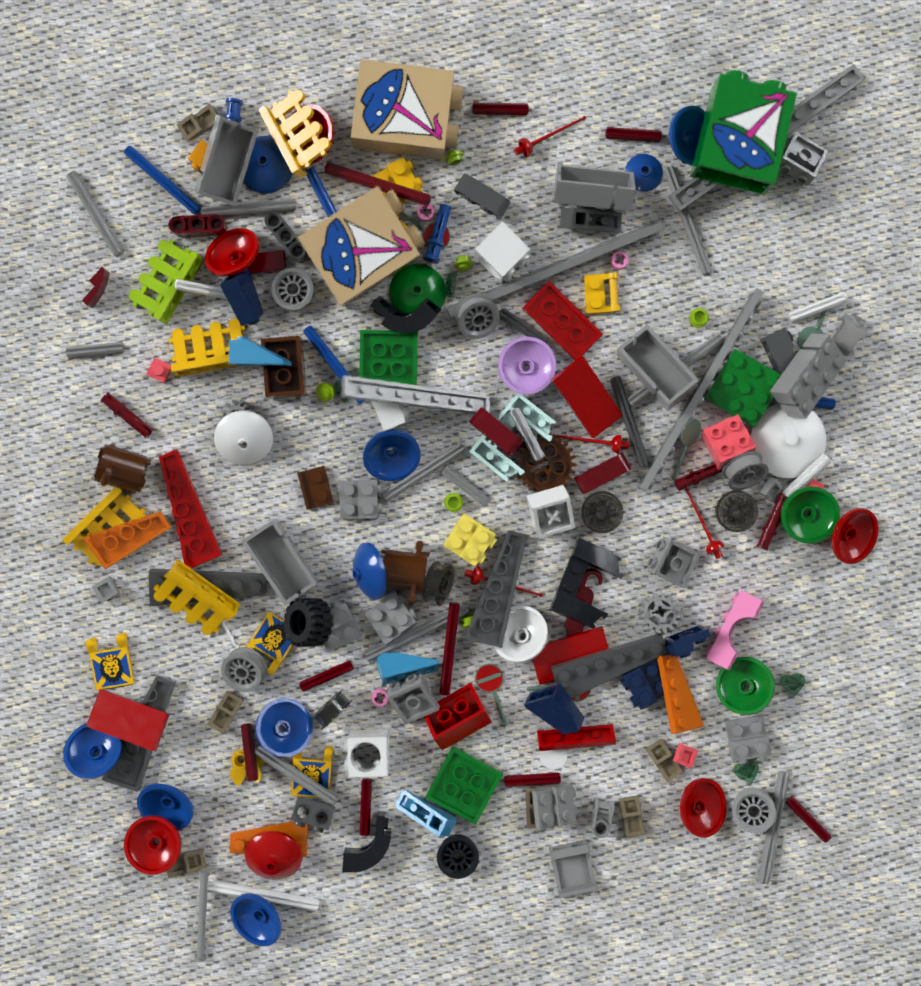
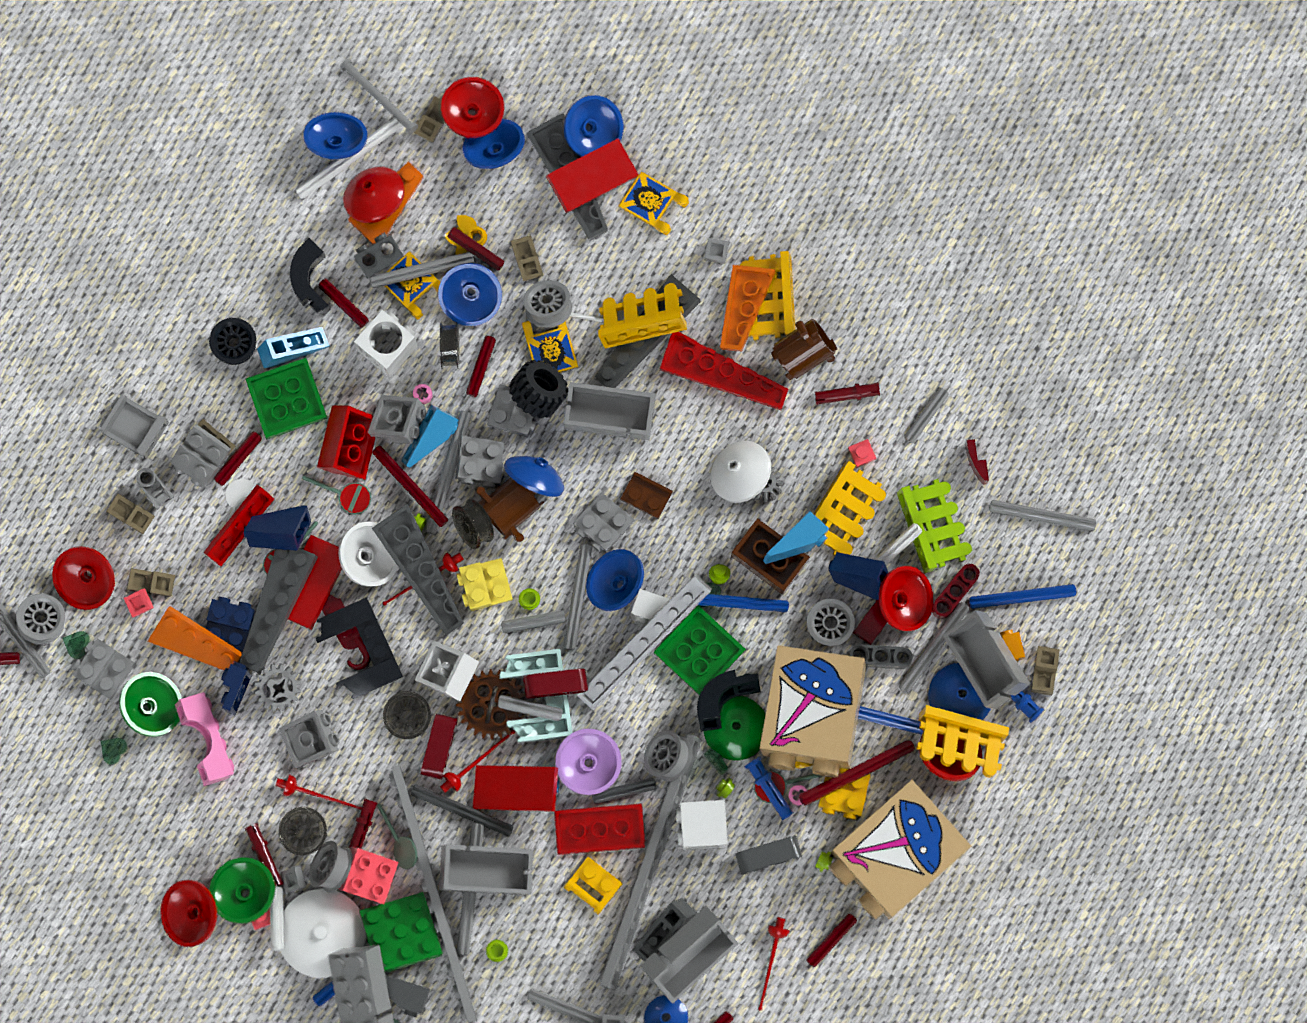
camera: 130 degrees right, 10 degrees down
bright pink bush [611,251,628,269] -> none

